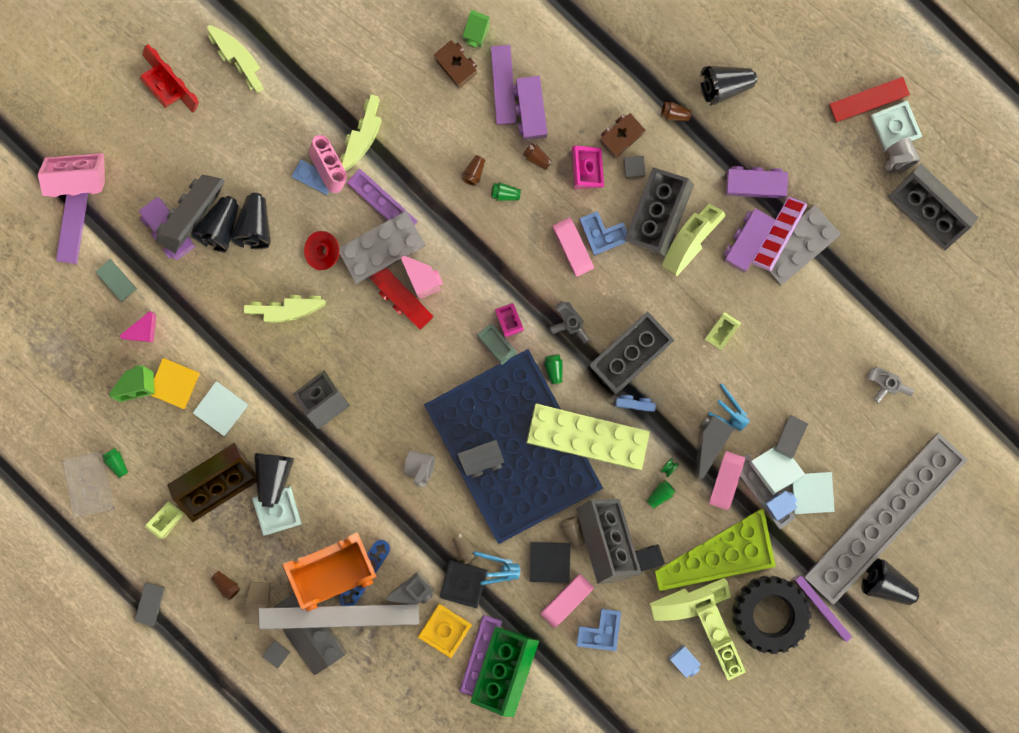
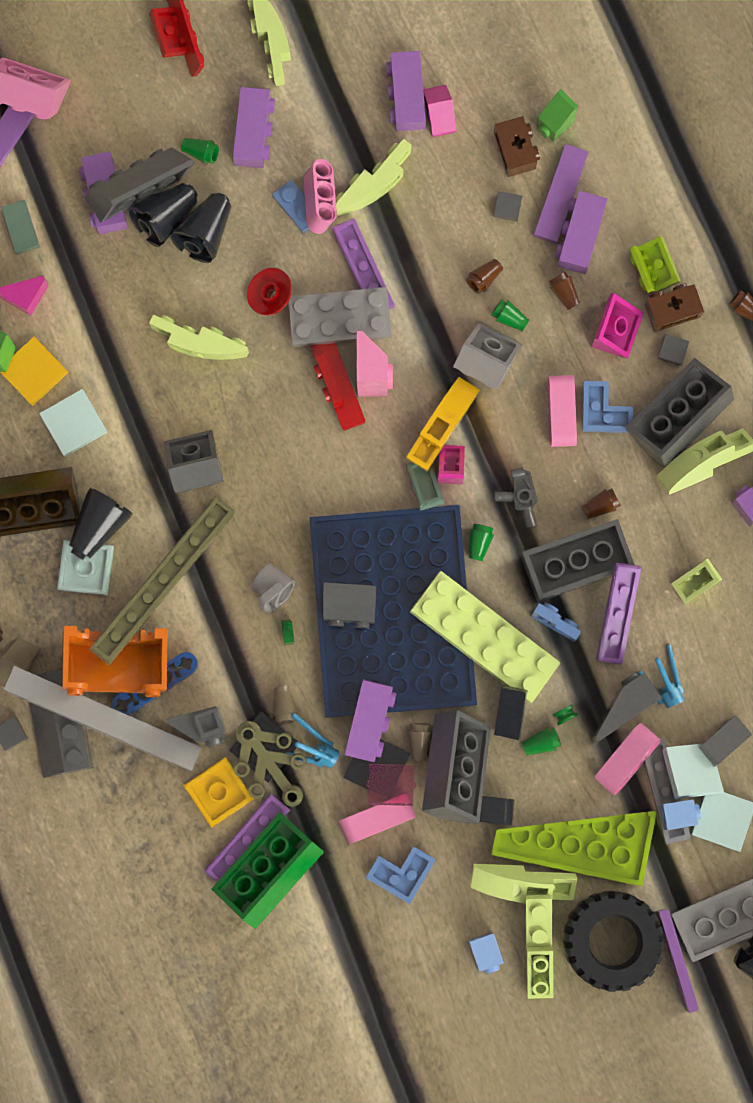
camera: 30 degrees right, 5 degrees down
none -> olive tile [89,496,235,666]
none -> green cone [181,138,219,164]
none -> medium lavender brick [233,87,275,168]
none -> olive plant [234,721,307,807]
none -> green tile [282,620,295,645]
none -> medium lavender brick [345,679,396,762]
none -> clear pink piece [366,764,416,806]
none -> medium lavender brick [386,51,426,131]
none -> yellow slope [406,377,480,472]
none -> slope [423,85,457,137]
none -> light grey slope [453,322,523,390]
none -> dark grey tile [494,191,522,222]
none -> black tile [494,685,528,740]
none -> reddish brown cone [582,488,621,519]
none -> medium lavender tile [596,562,641,664]
none -> lime bracket [630,236,681,294]

